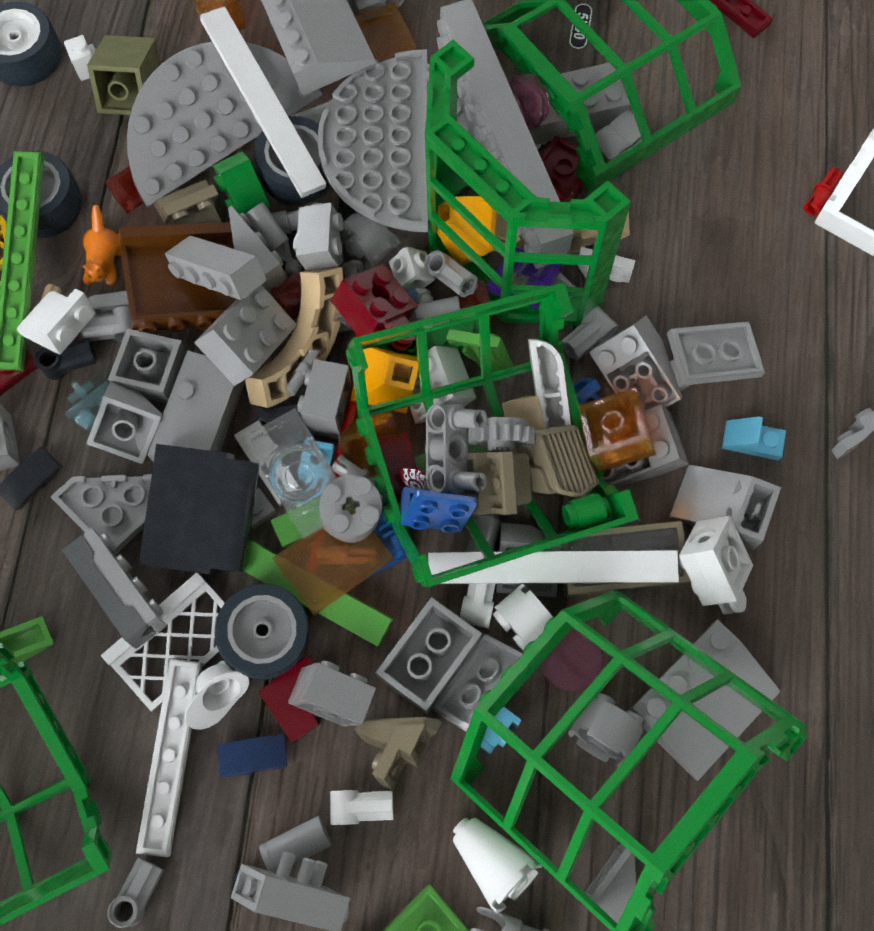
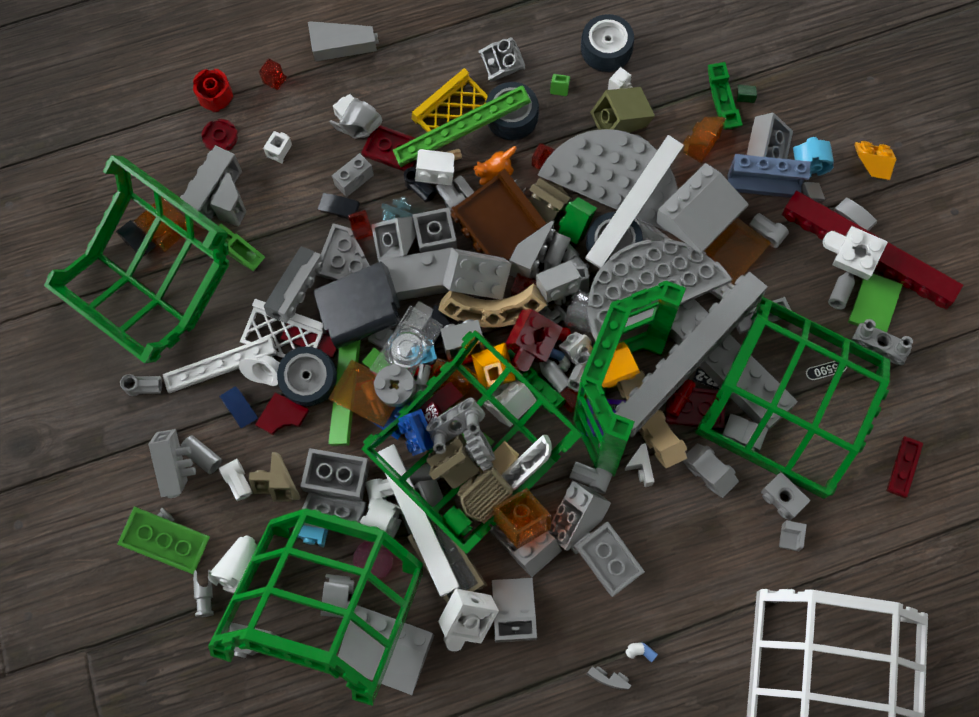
camera: 65 degrees right, 0 degrees up
light grey brick [165,236,267,300] -> none
light grey piece [285,348,321,396] -> none
light grey brick [288,660,376,727] -> none
bright green wing [446,329,514,372] -> none
clear pink tile [508,73,550,131] -> none
blue tile [573,378,601,413] -> none
medium azure slope [722,416,786,461] -> none
red axle [803,167,844,216] -> none
none -> dark red tile [280,323,338,359]
none -> clear red panel [348,210,373,240]
none -> bright green slope [550,74,570,96]
none -> arm [626,643,658,662]
none -> light grey brick [683,443,739,498]
none -> light grey brick [761,472,811,520]
none -> light grey panel [779,520,807,552]

